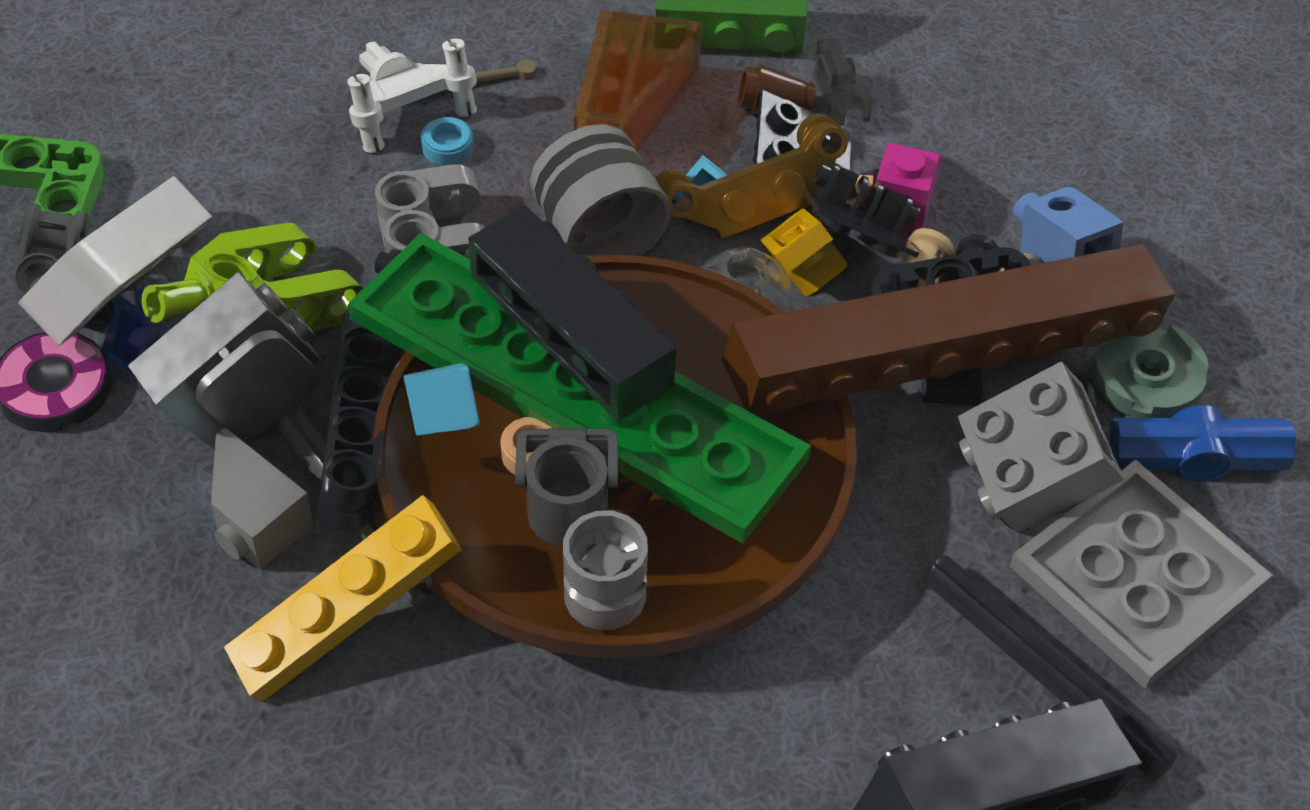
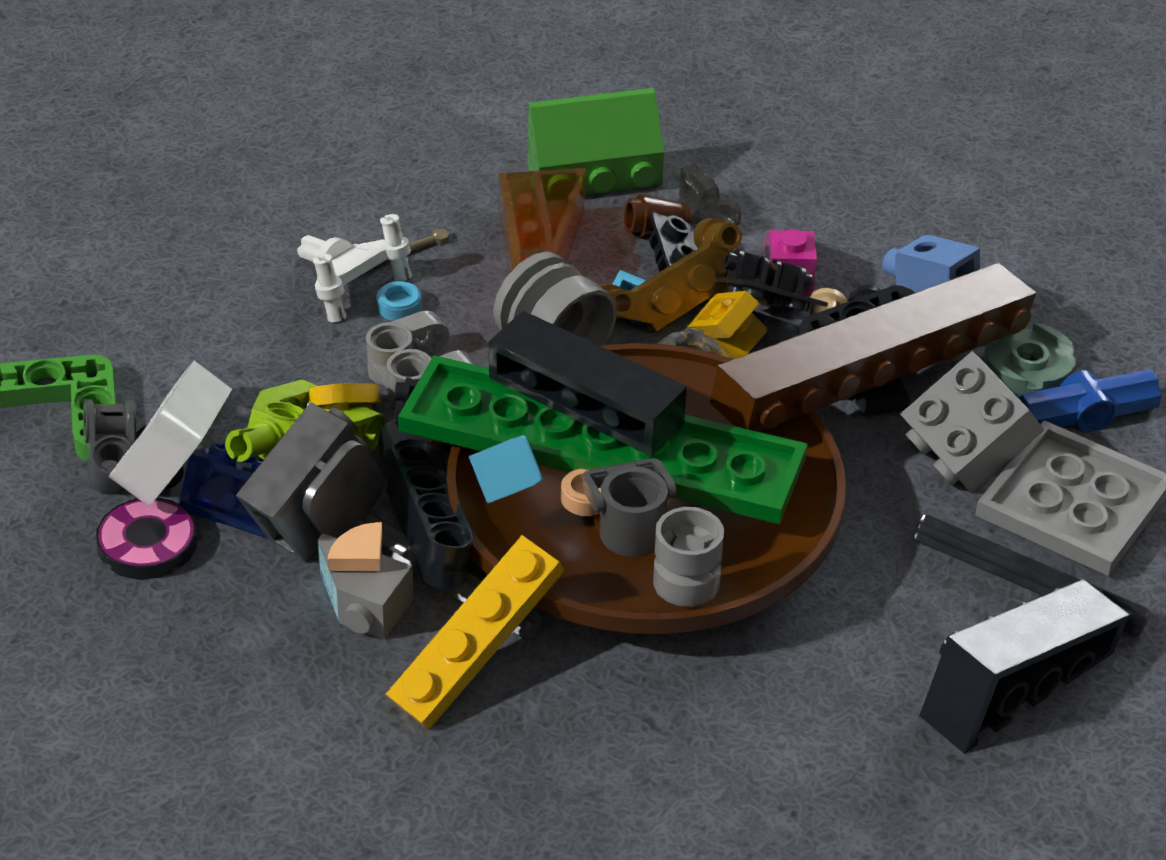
camera: 15 degrees left, 10 degrees down
none -> yellow plate [308,383,381,412]
none -> light nougat tile [328,522,382,571]

